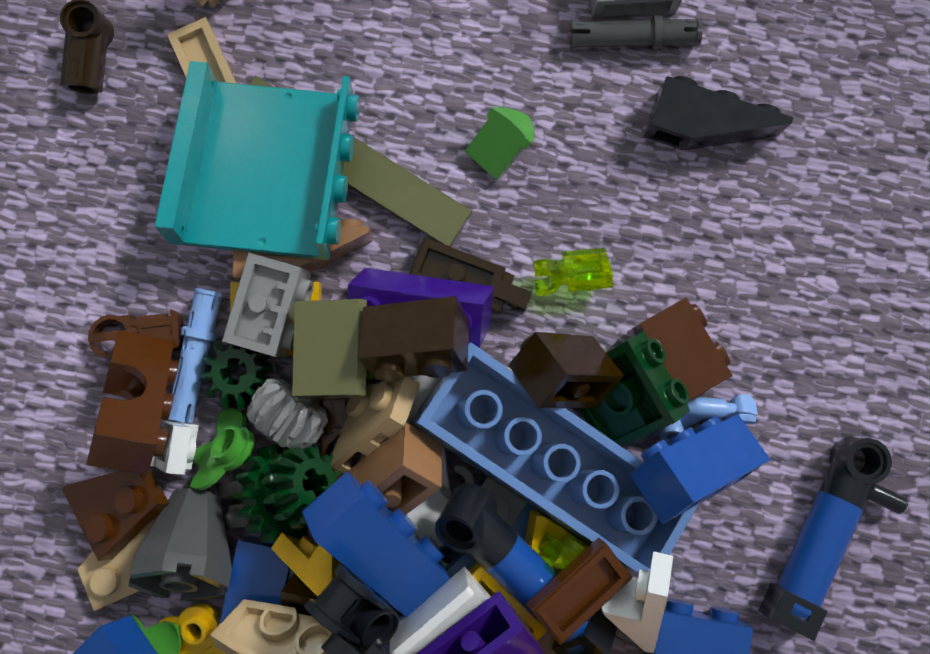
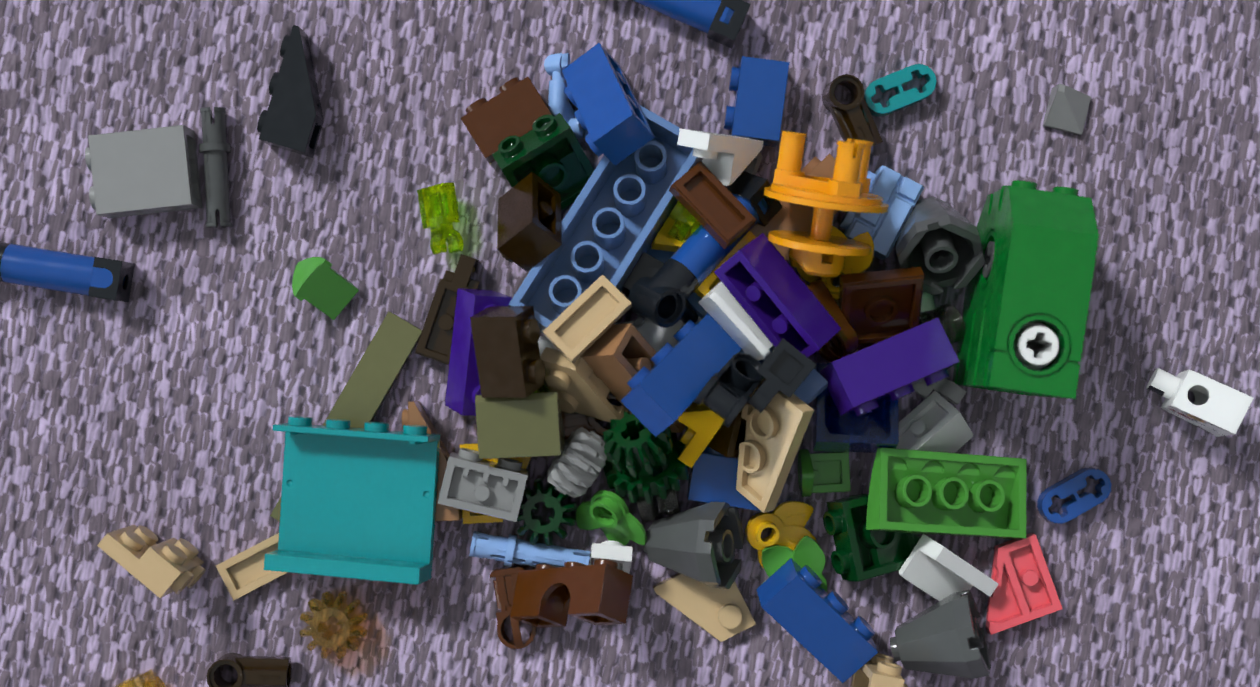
camera: 95 degrees left, 5 degrees up
reddish brown wing [62,467,169,561] -> none
none -> clear yellow gear [300,591,368,659]
none -> tan tile [543,274,632,364]

